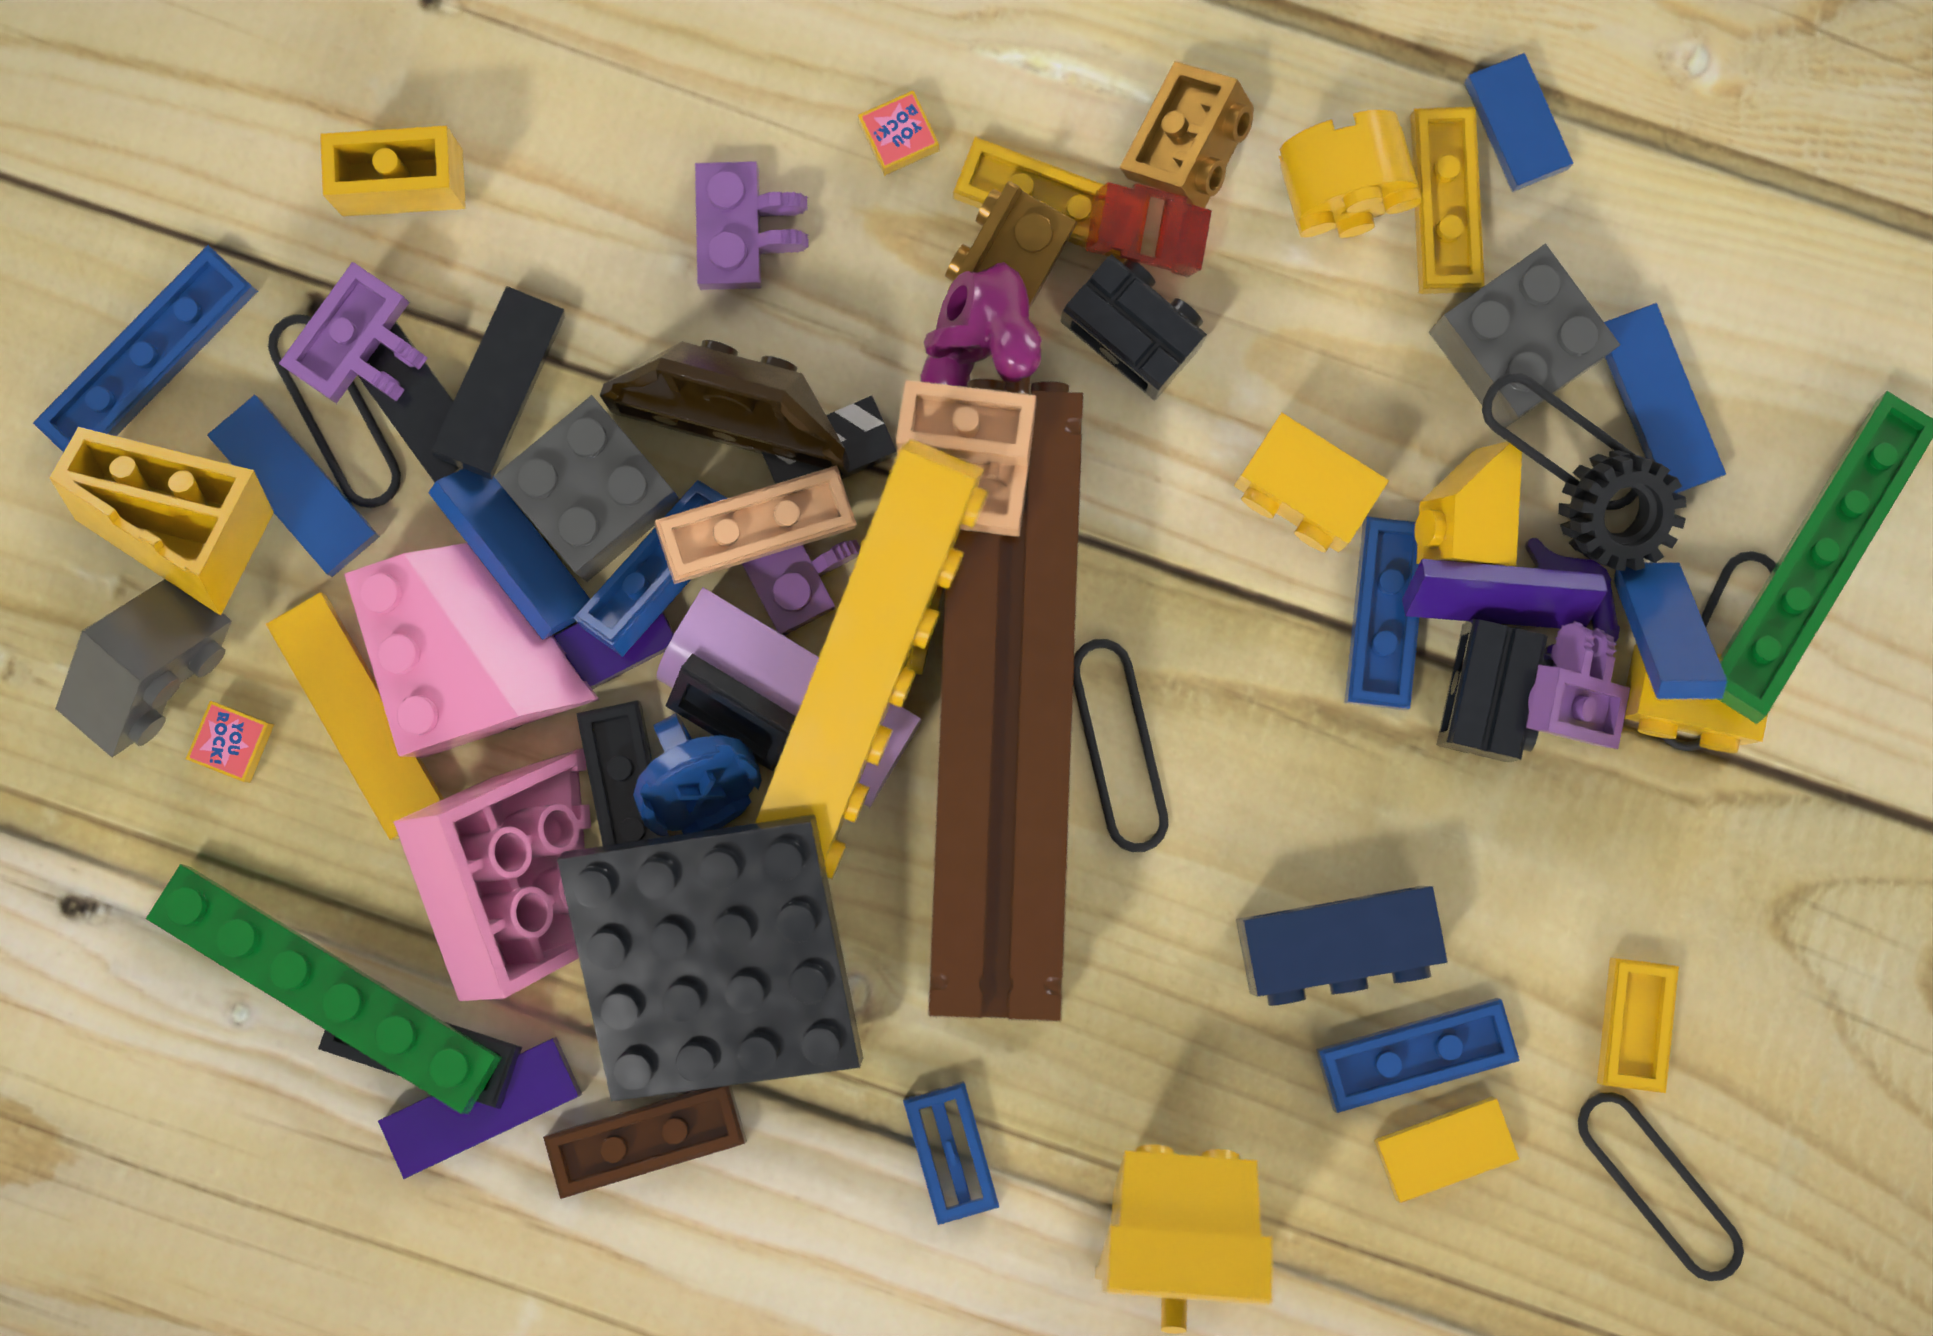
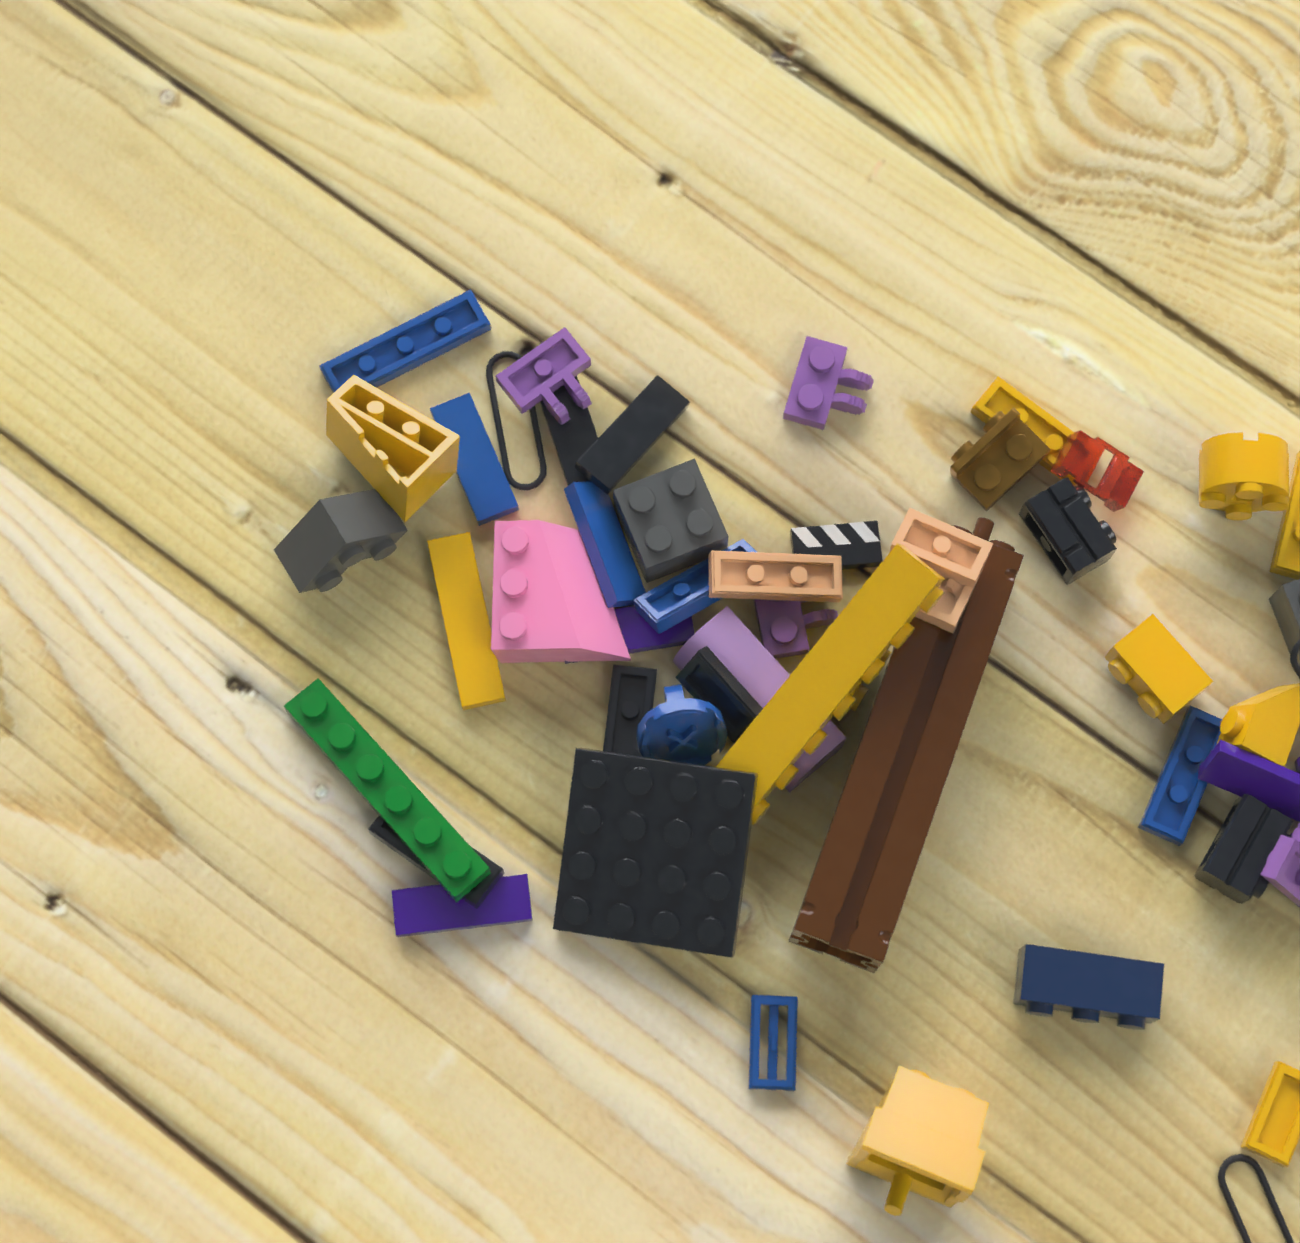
camera: 20 degrees right, 10 degrees down
tile [186,701,274,783] -> none
yellow brick [320,126,466,217] -> none
bright pink wedge [394,748,591,1001] -> none
reddish brown tile [543,1085,747,1199] -> none
dark brown wedge [600,340,850,477] -> none
tile [858,90,940,176] -> none
magenta head [920,262,1042,387] -> none
black piece [1073,639,1168,852] -> none
pearl gold bracket [1120,61,1254,214] -> none
blue tile [1316,998,1520,1113] -> none
yellow tile [1374,1096,1519,1203] -> none

